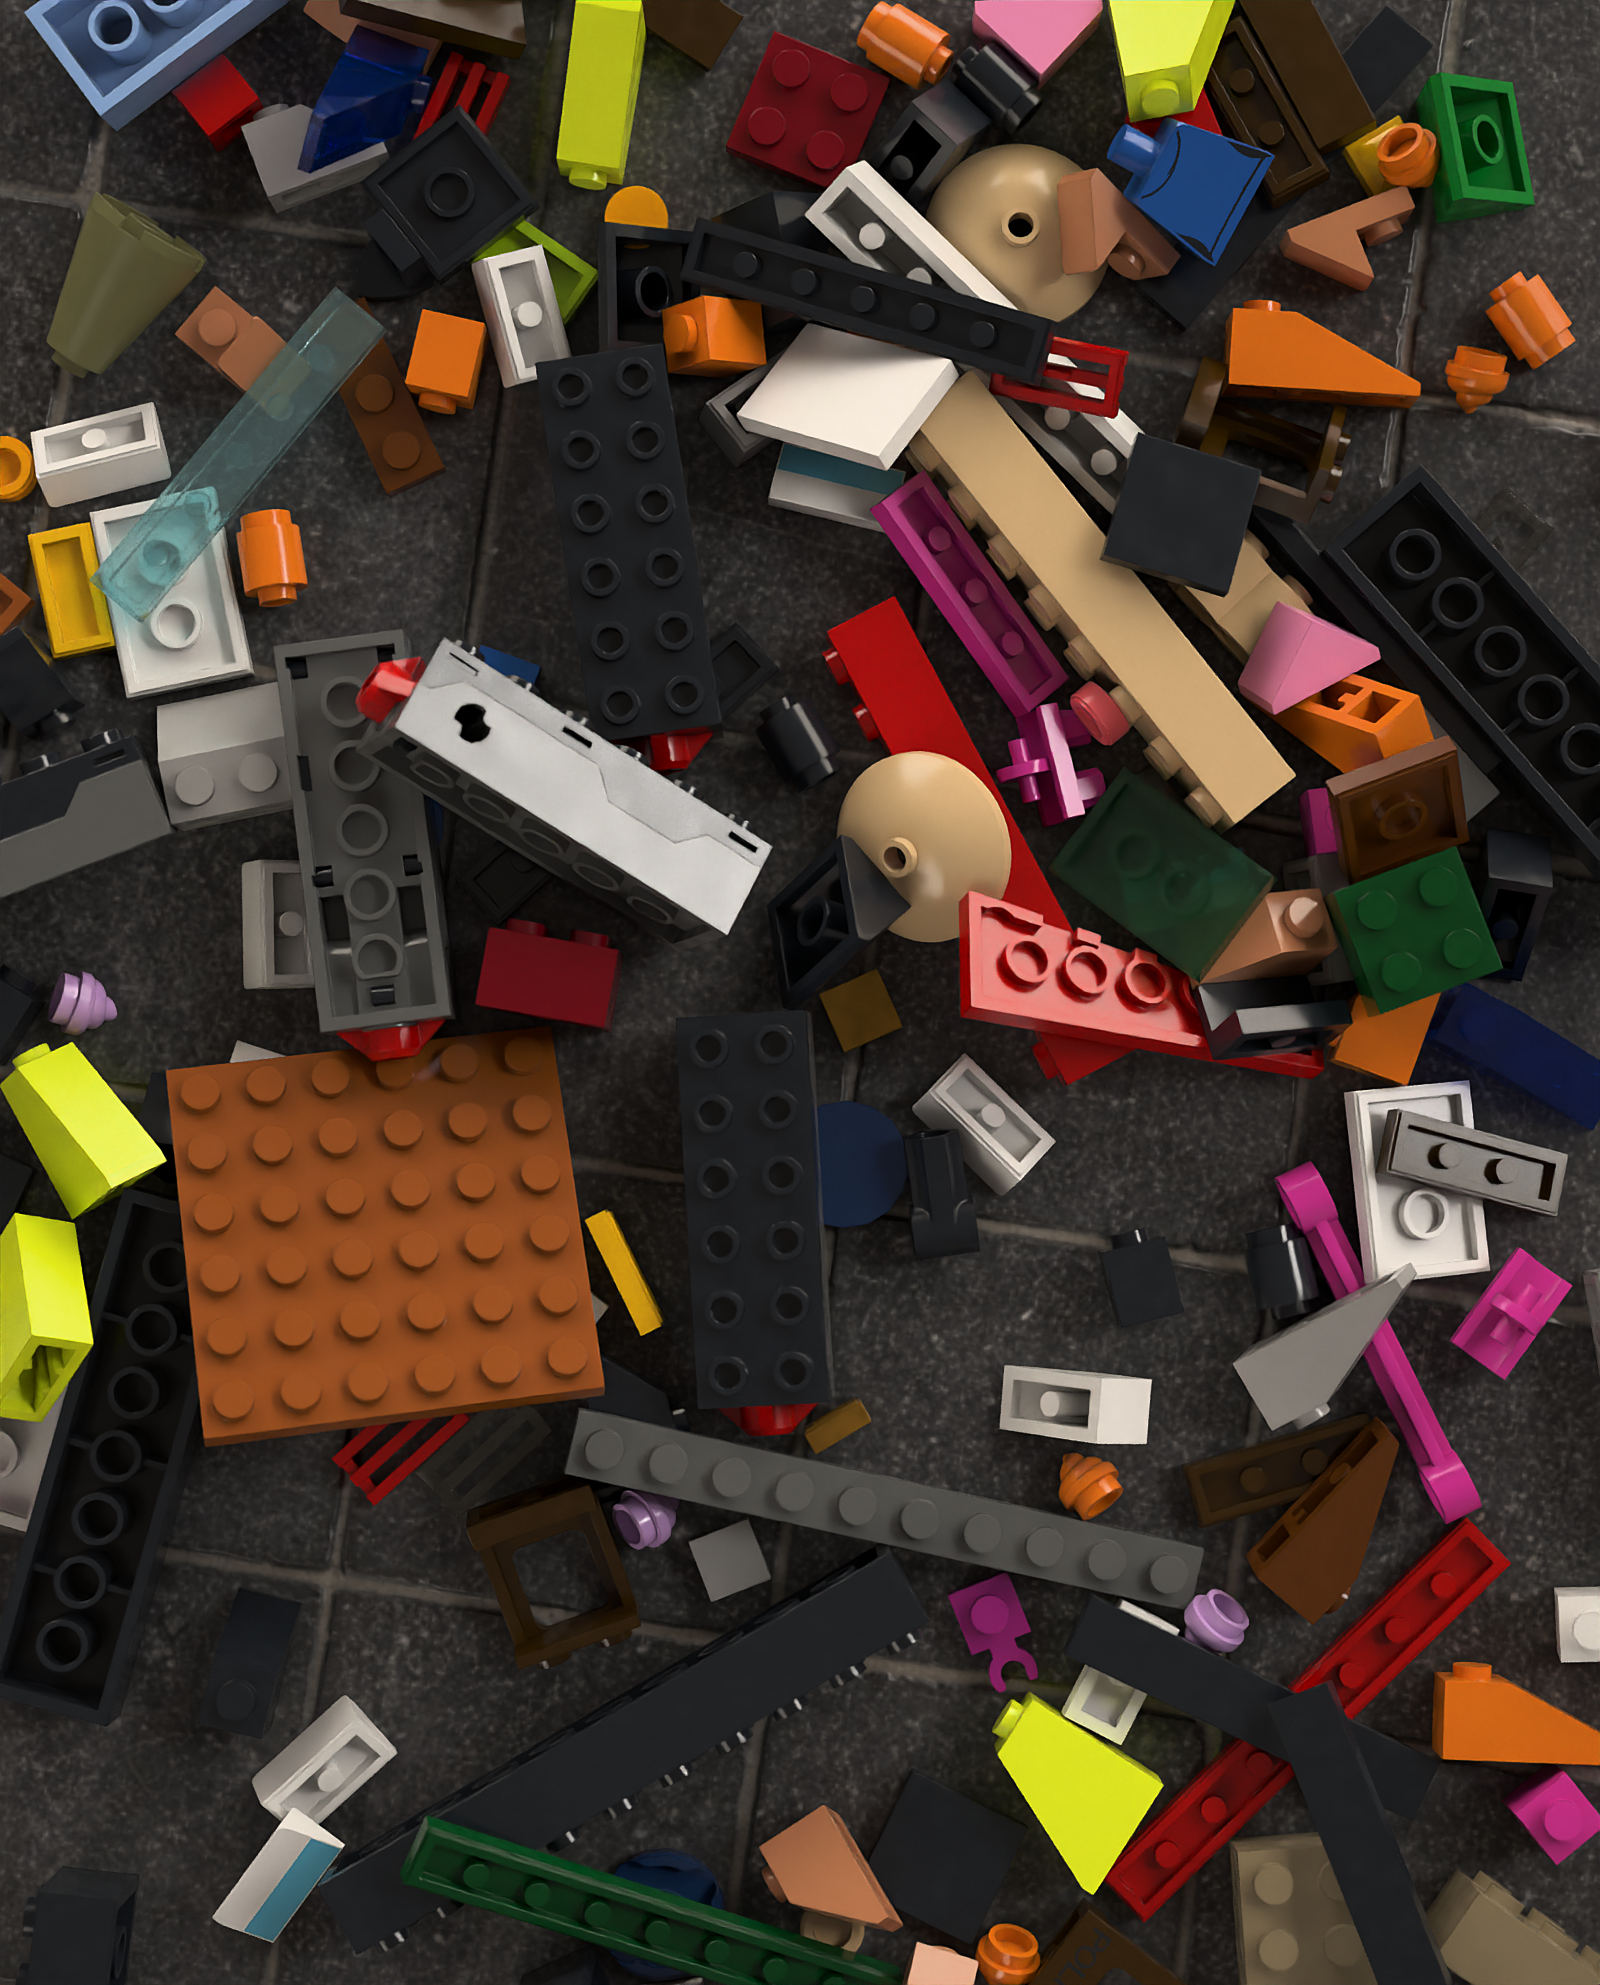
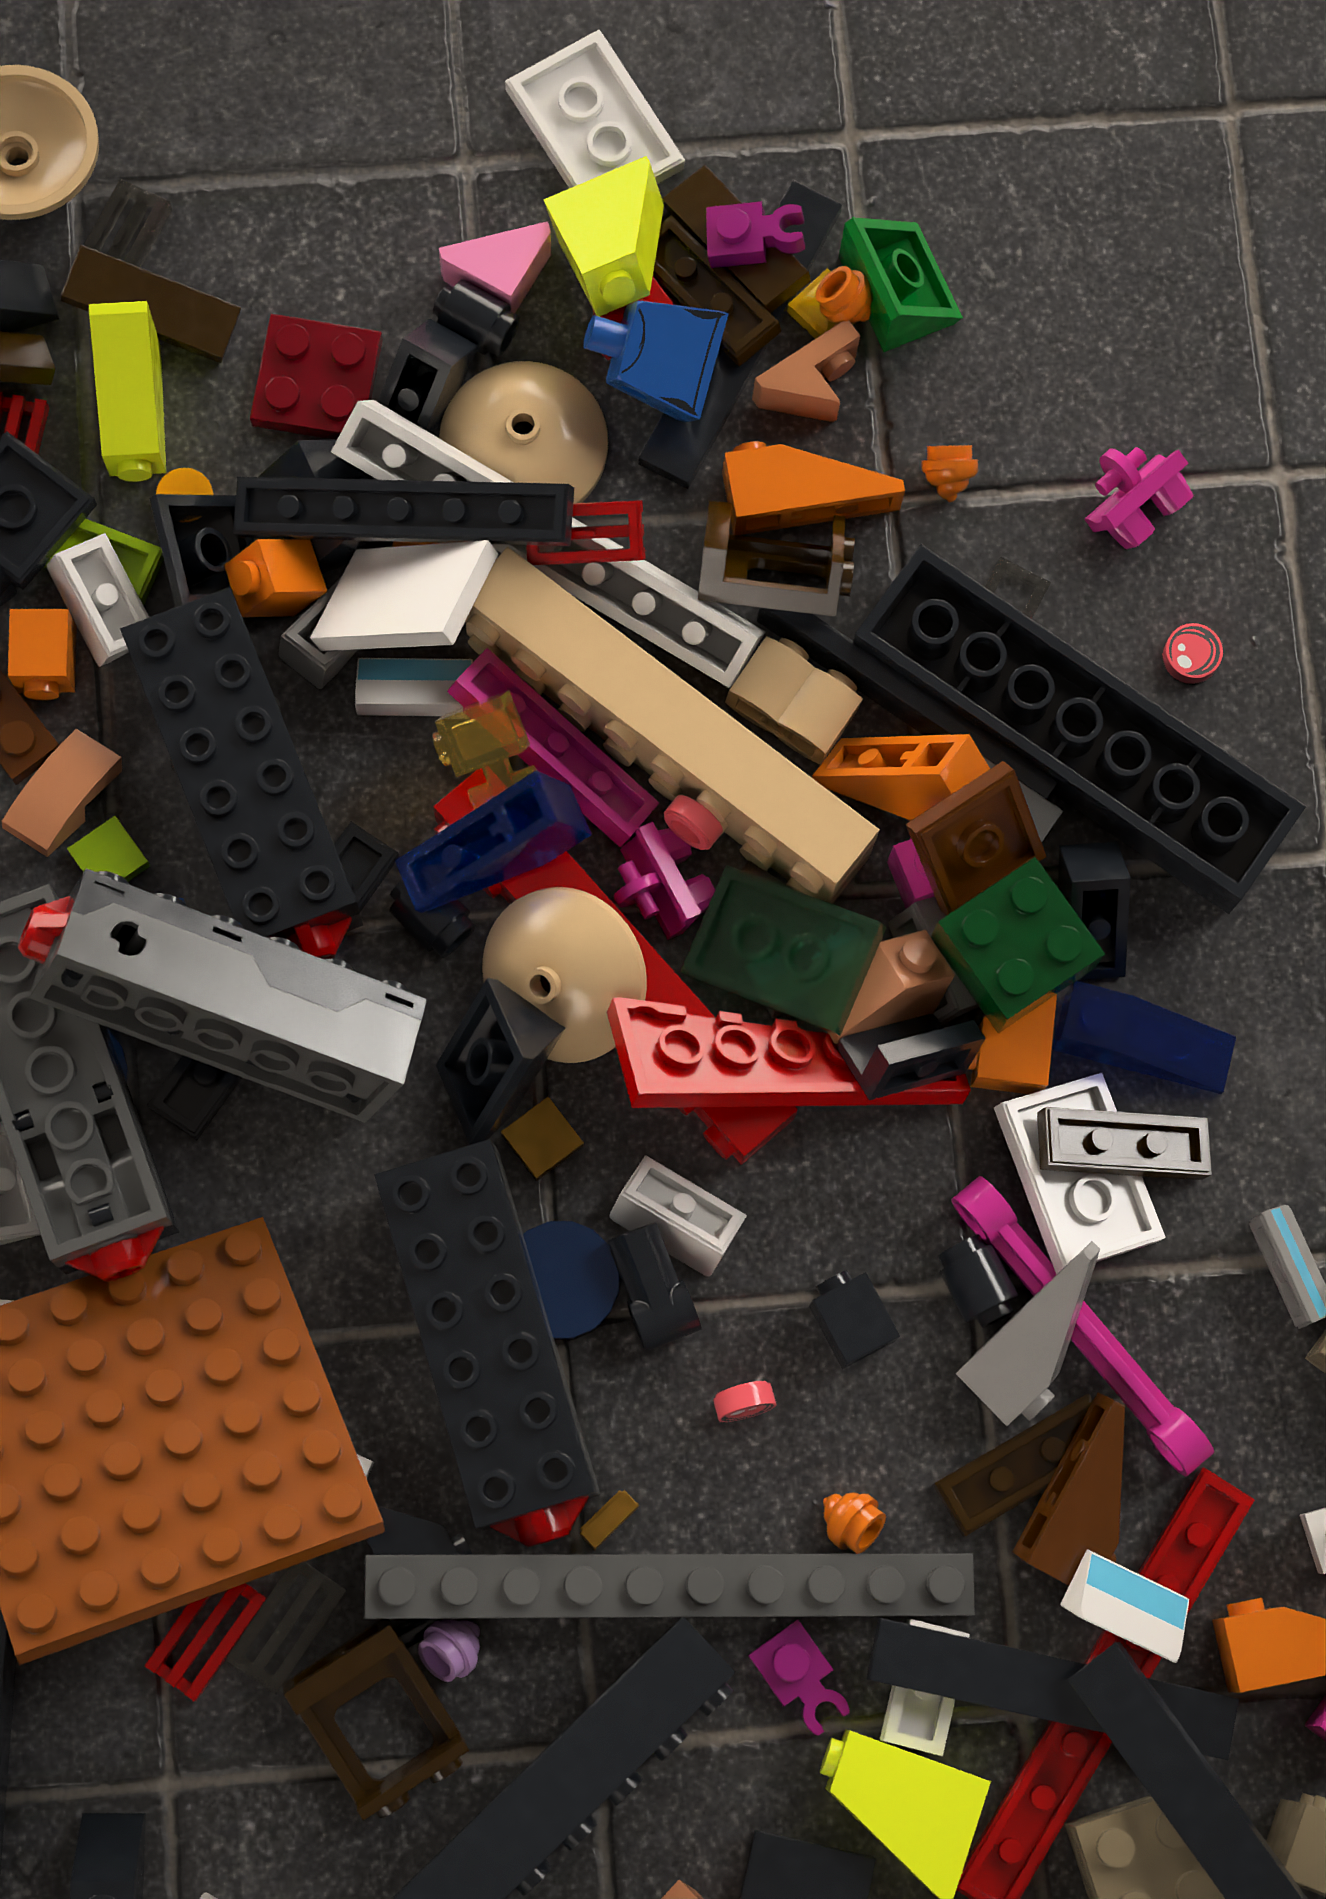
camera: 20 degrees left, 10 degrees down
dark red brick [475,918,624,1031] -> none
yellow tile [585,1209,665,1336] -> none
light grey tile [688,1517,771,1602] -> none
orange brick [856,1,955,90] -> none
white slope [999,1365,1152,1444] -> none
nougat slope [1057,168,1181,281] -> none
black tile [1100,432,1262,598] -> none
lavender plate [1184,1589,1249,1654] -> none
bright pink slope [1237,600,1381,715] -> none
dark pink hips [1449,1247,1572,1380] -> none
orange brick [1485,271,1576,370] -> none
none -> nougat slope [2,729,122,857]
none -> lime tile [67,816,150,881]
none -> clear blue slope [395,770,592,913]
none -> clear yellow brick [433,690,542,811]
none -> magenta plate [706,201,805,268]
none -> coral tile [713,1381,777,1422]
none -> white slope [1060,1549,1189,1663]

